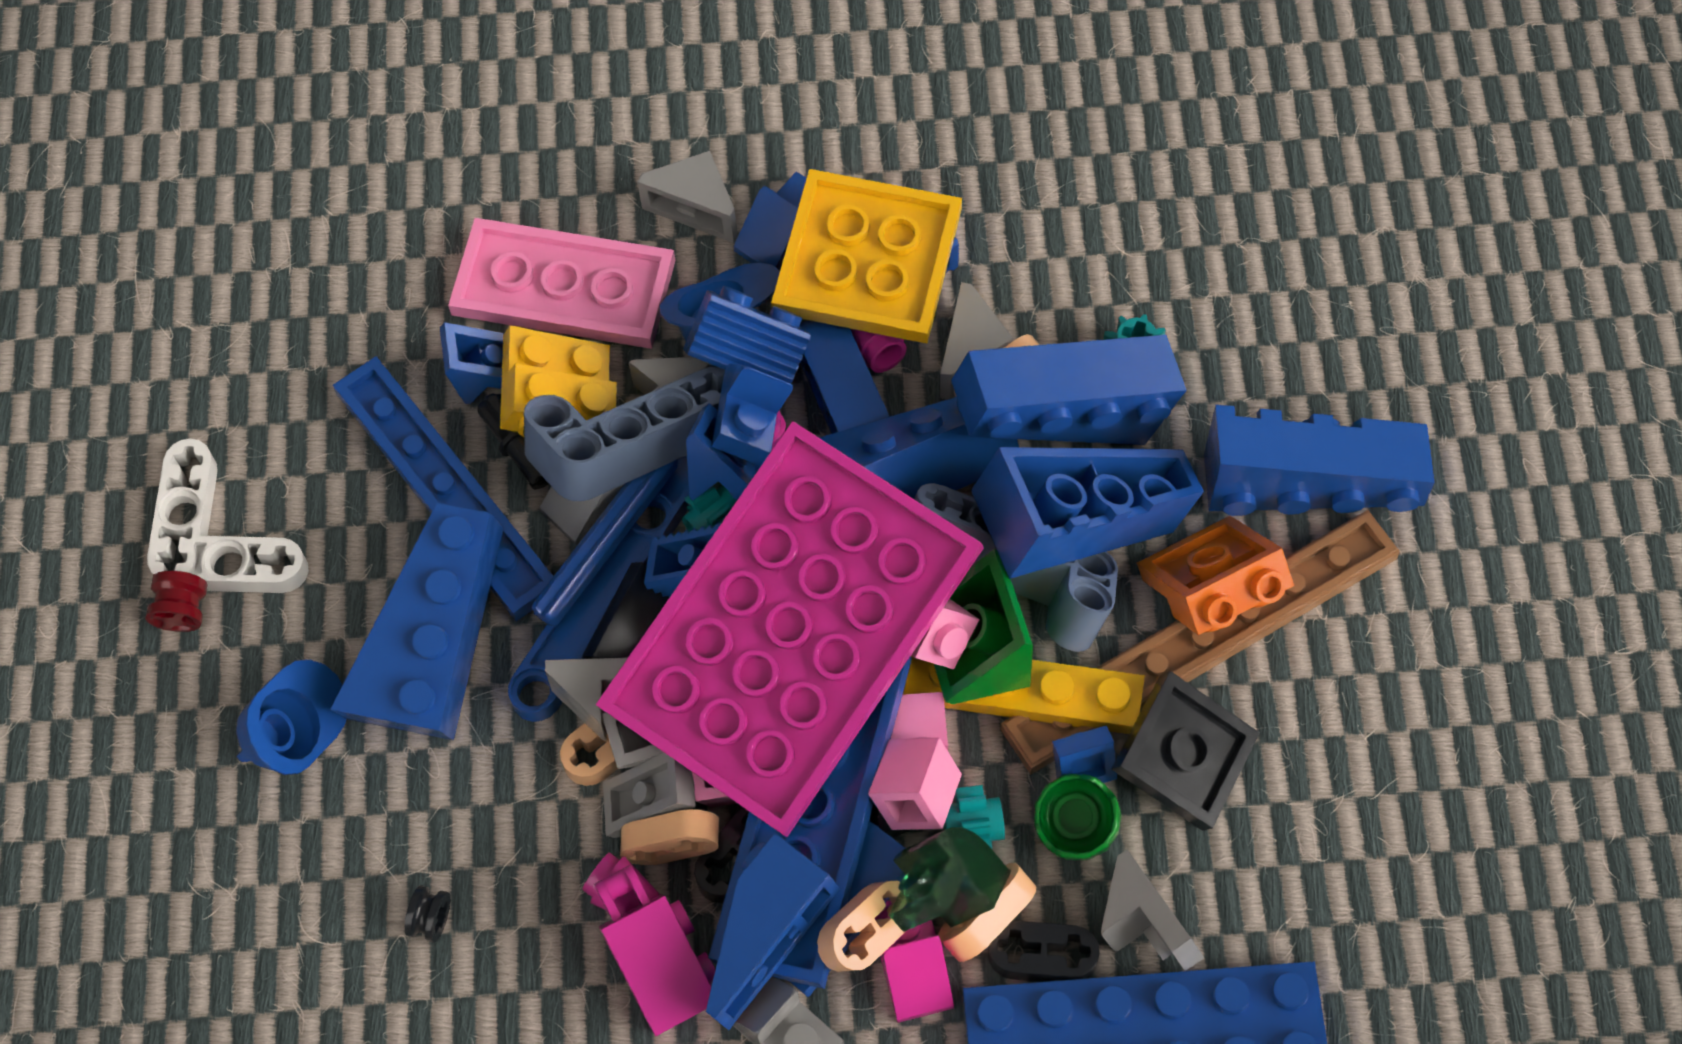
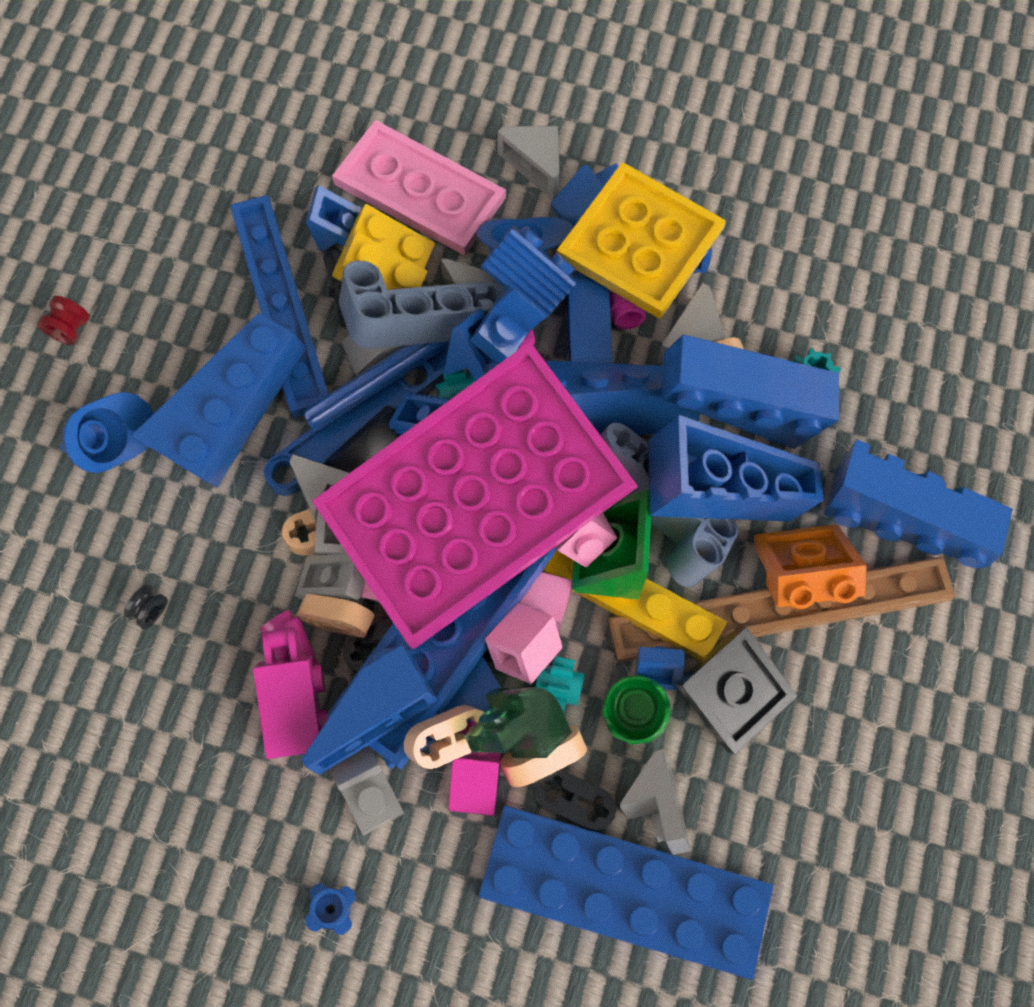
camera: 15 degrees right, 5 degrees up
white beam [147,438,309,593] -> none

